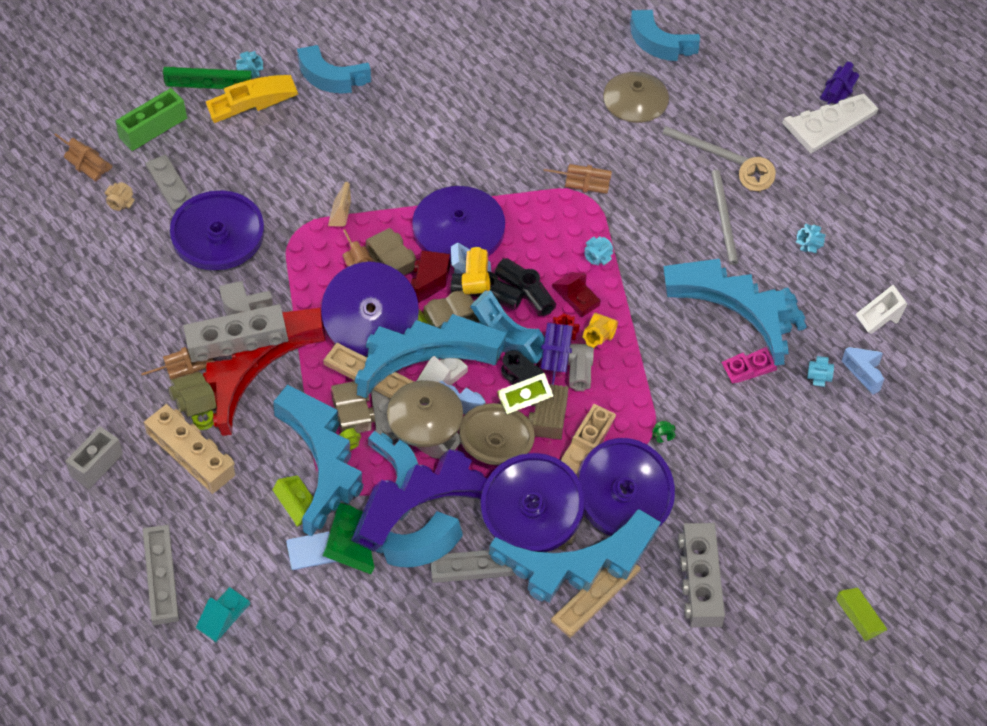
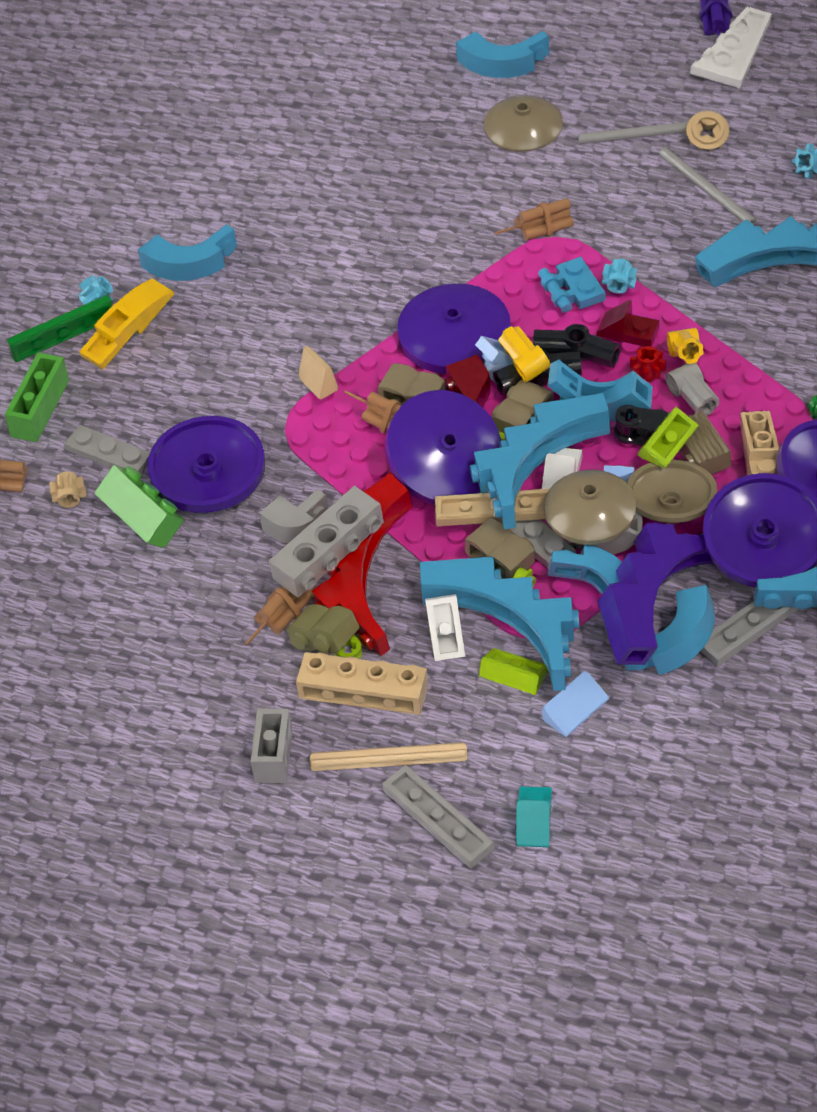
camera: 25 degrees left, 5 degrees down
green wing [322,502,375,575] -> none
dark purple piece [541,323,573,385] -> none
none -> brick [95,465,184,548]
none -> tan axle [310,742,468,771]
none -> white slope [425,594,465,661]
none -> dark azure plate [538,257,605,313]

